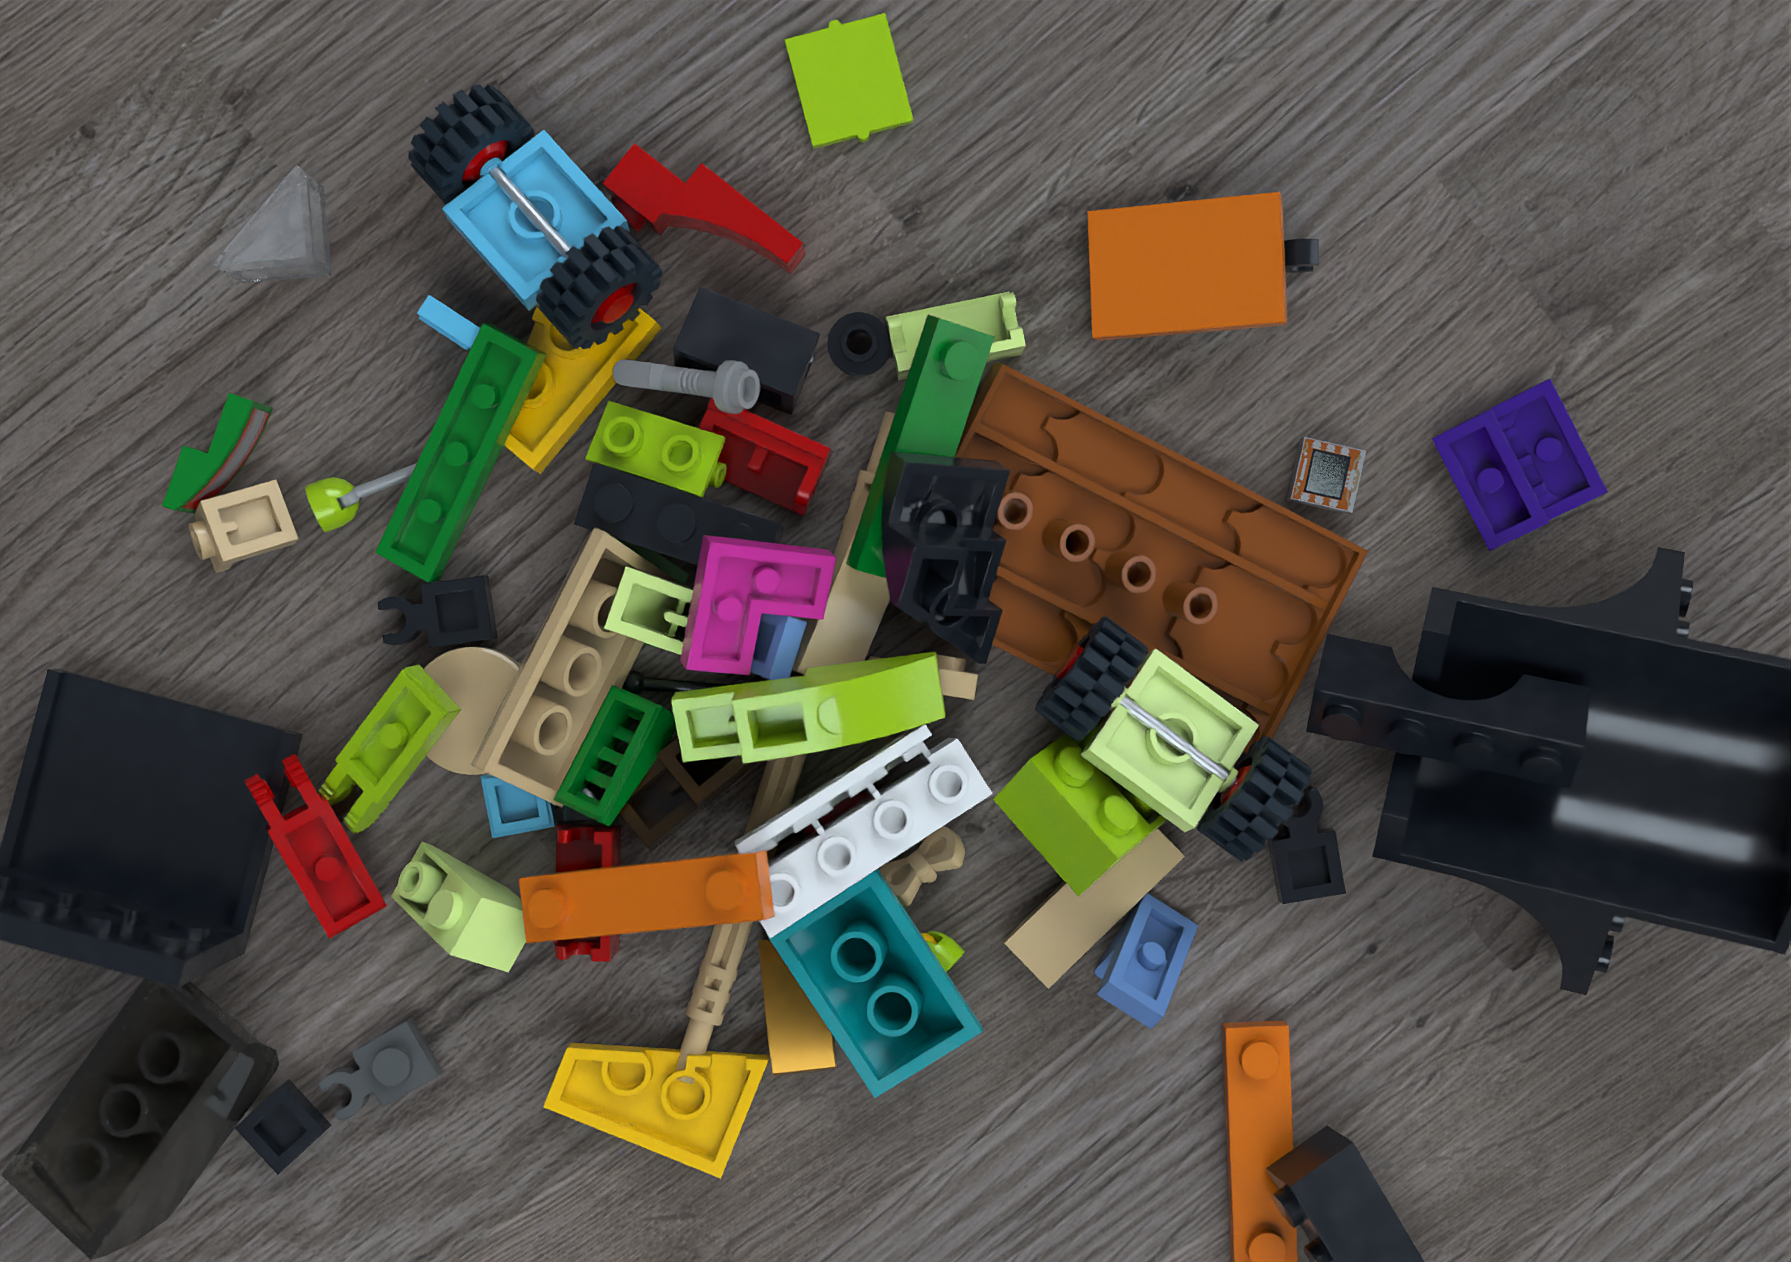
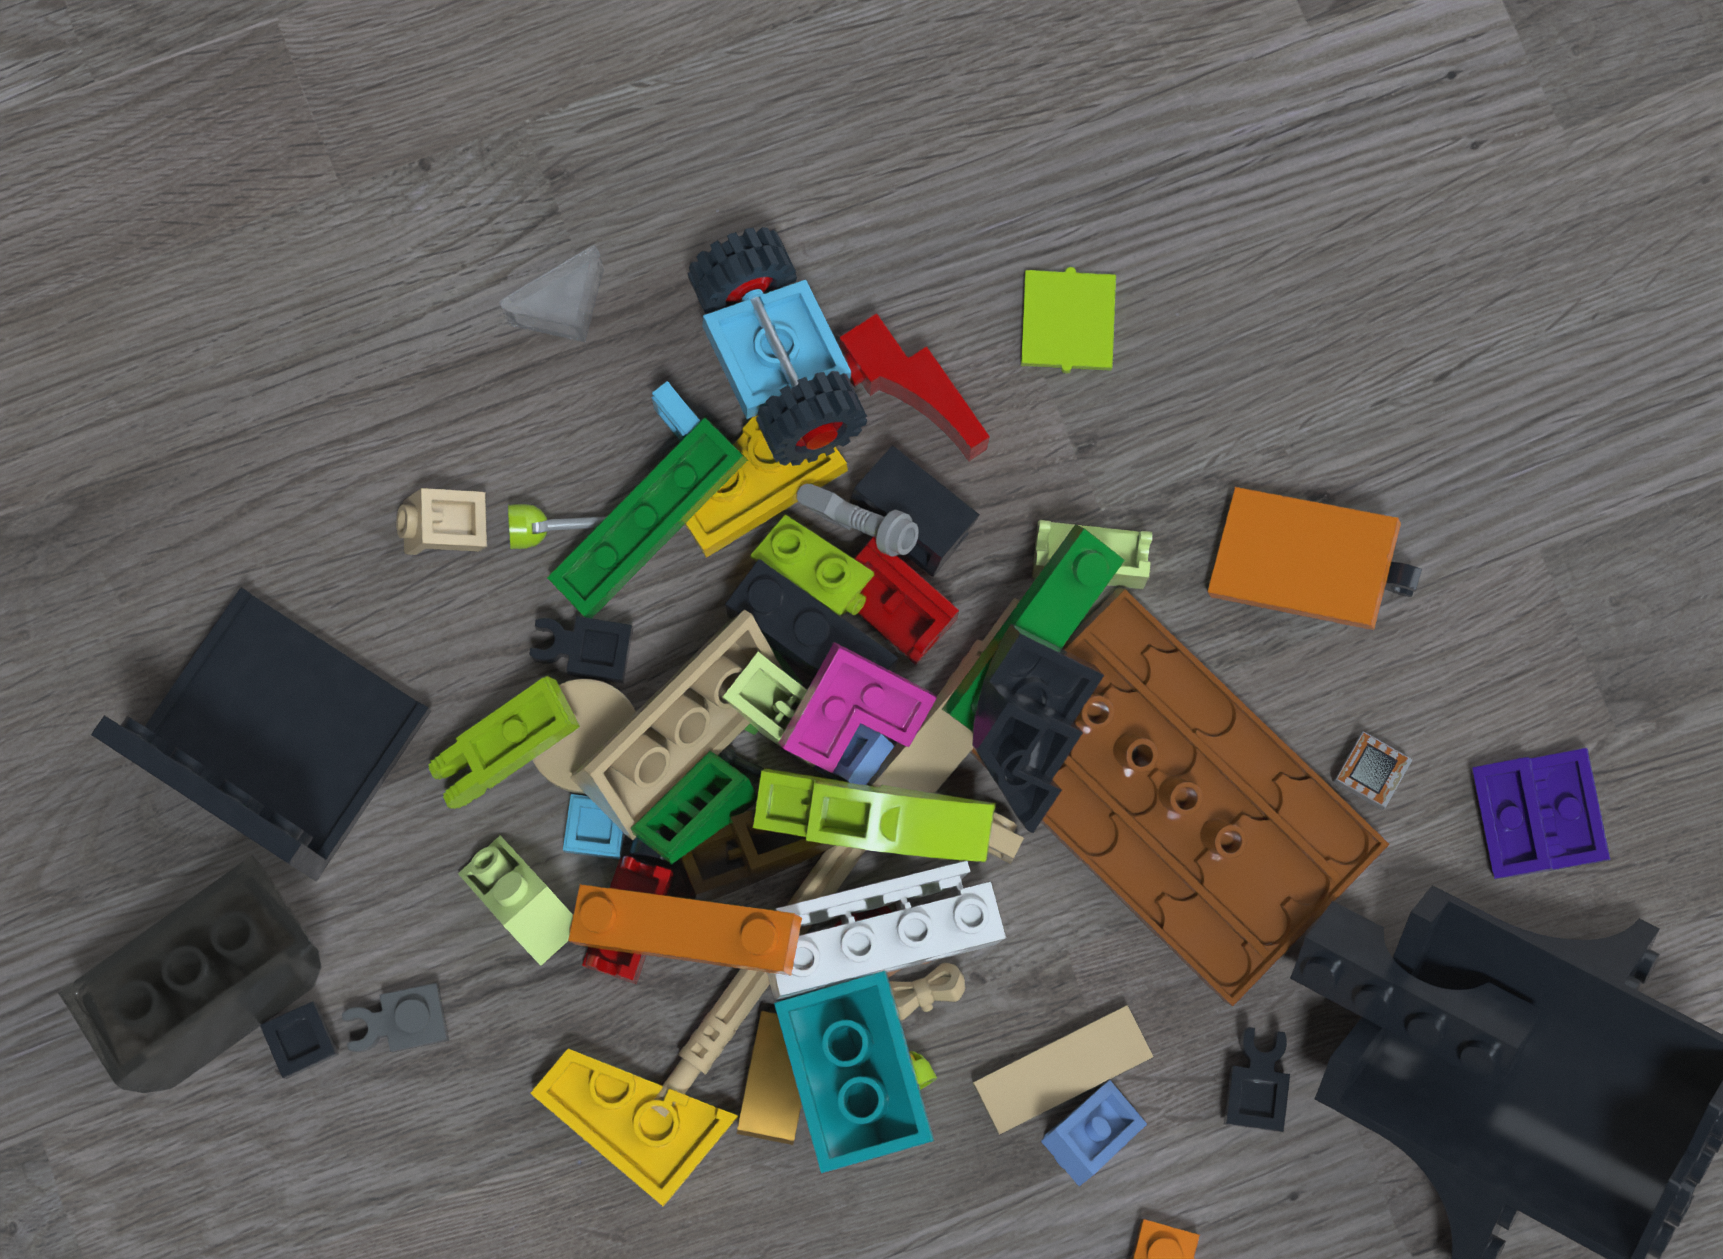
camera: 15 degrees right, 10 degrees down
green slope [162,393,273,514] -> none
red hinge [244,754,387,939] -> none
black plate [828,312,891,377] -> none
lime slope [993,713,1168,897] -> none
plate [1035,615,1312,862] -> none

